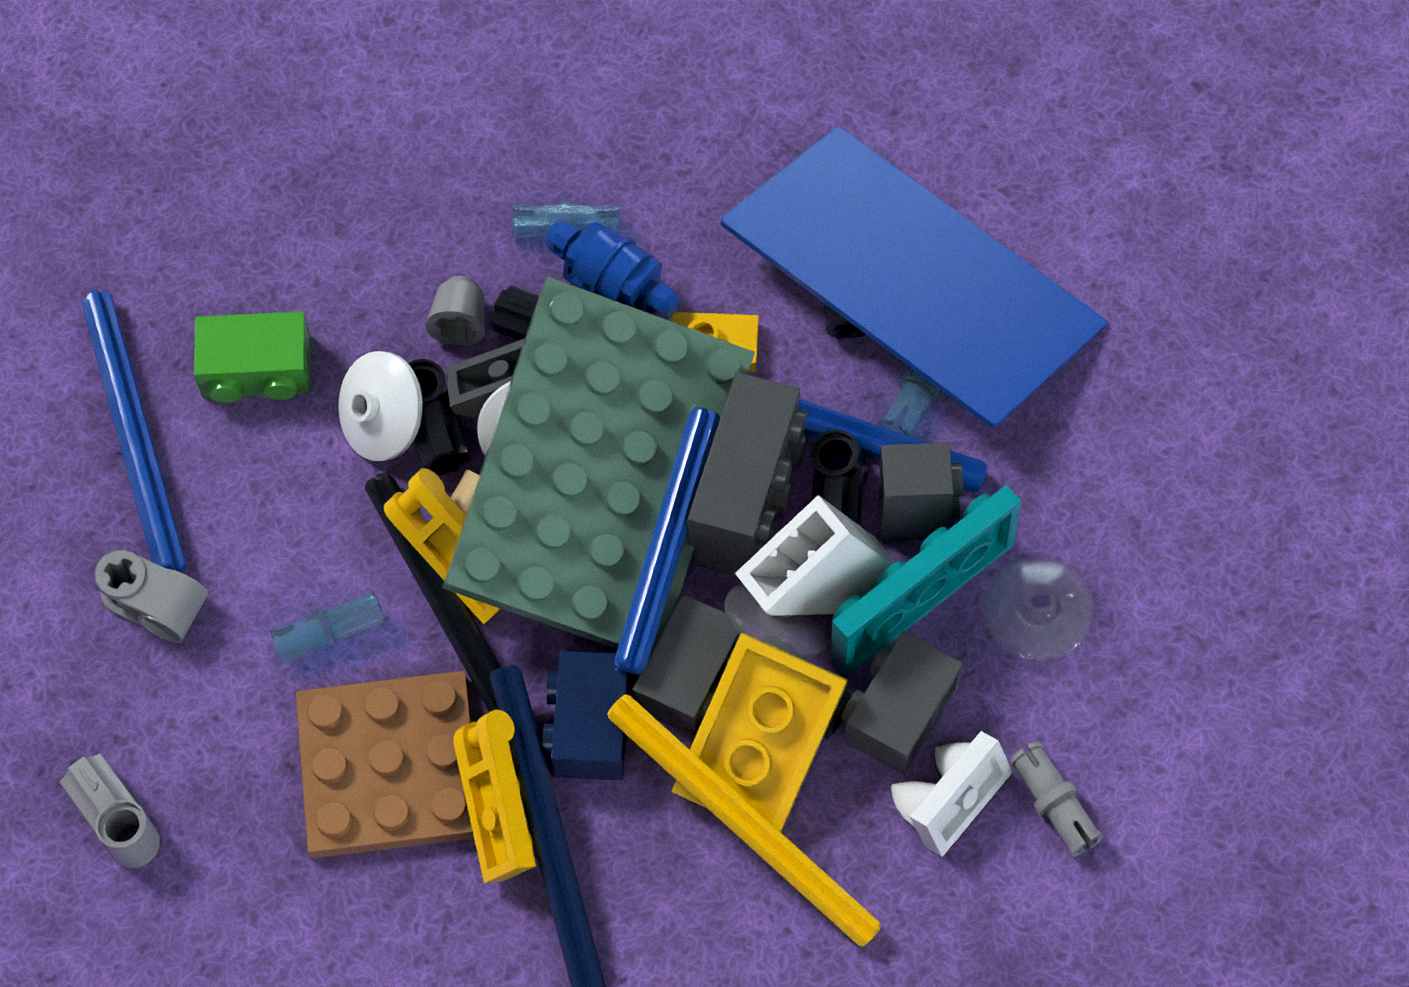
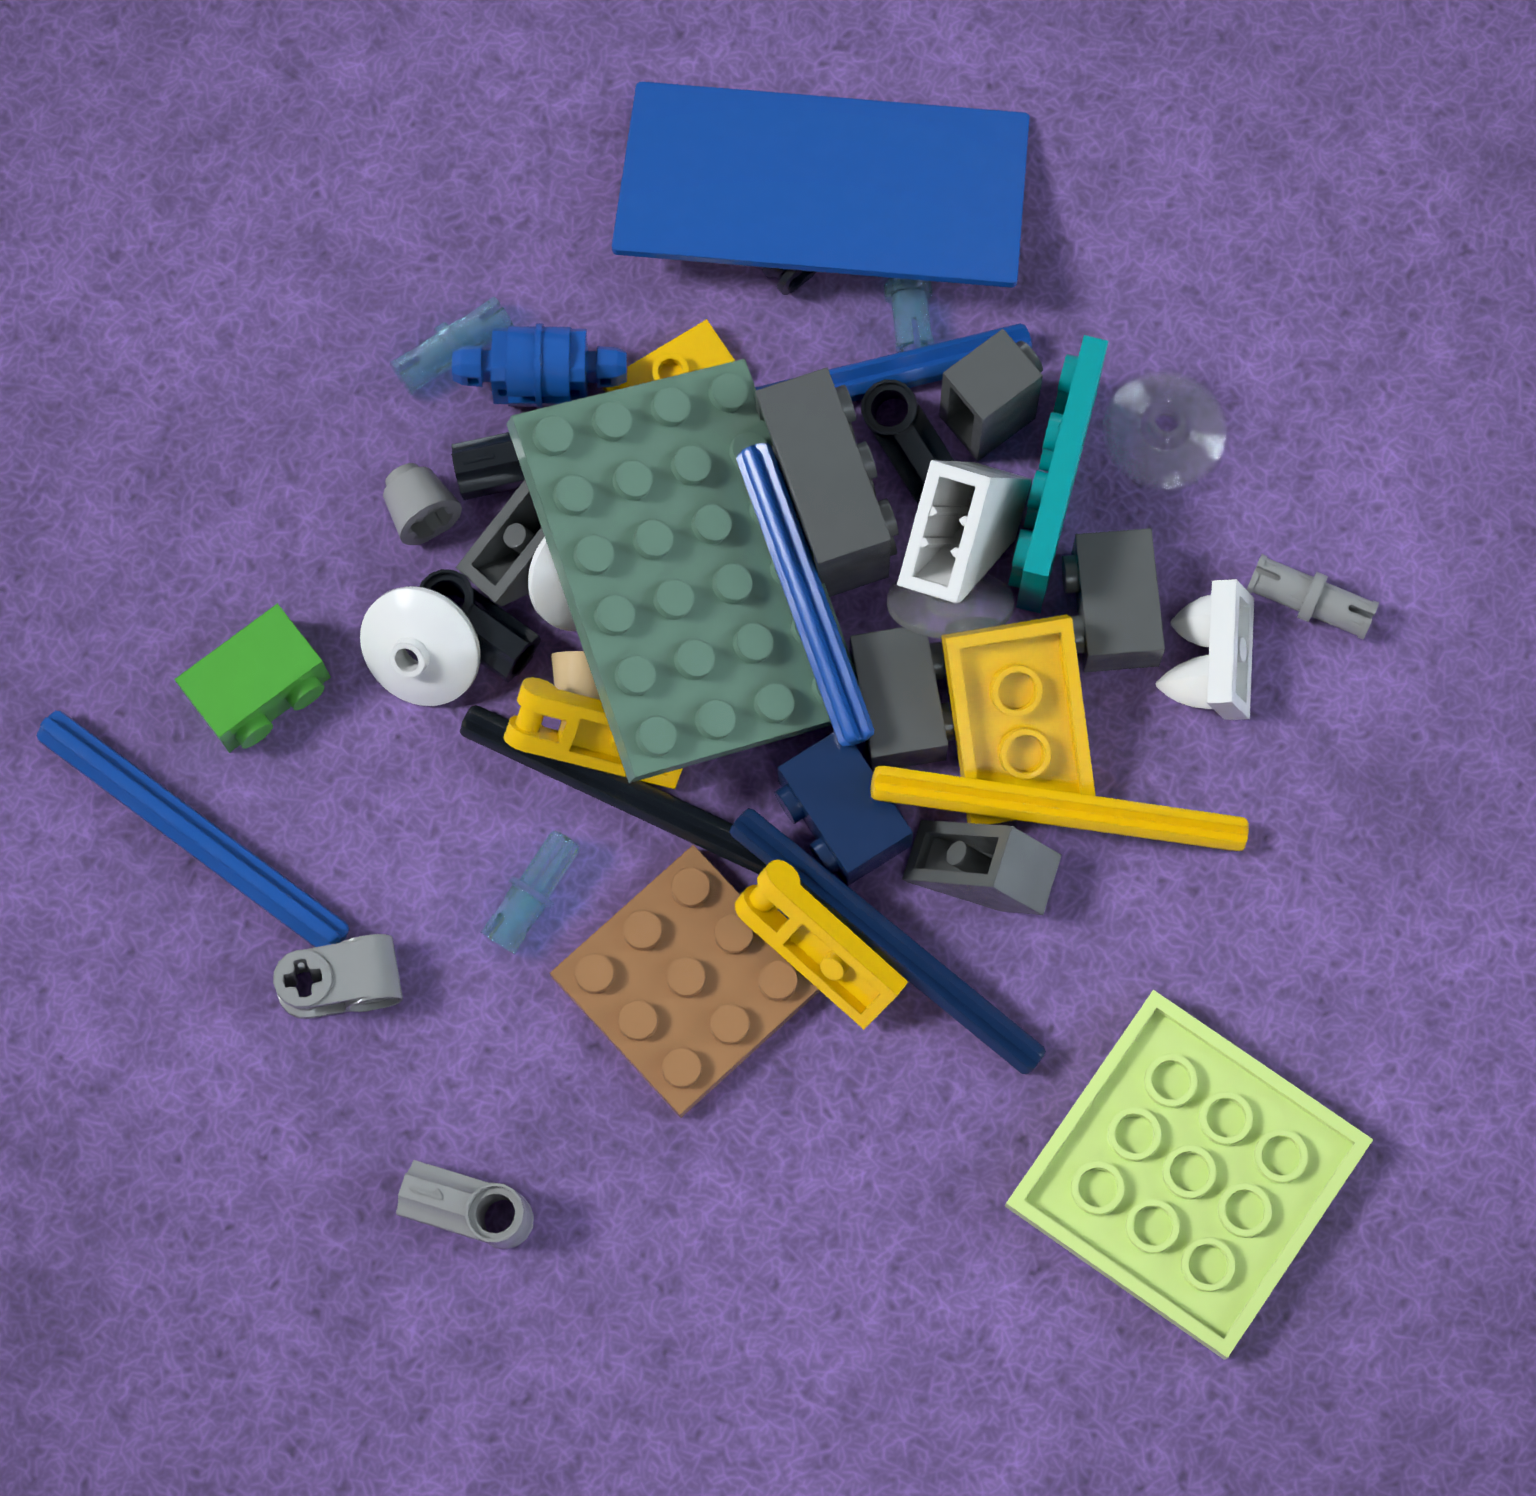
camera: 35 degrees left, 10 degrees up
none -> dark grey slope [902,820,1062,915]

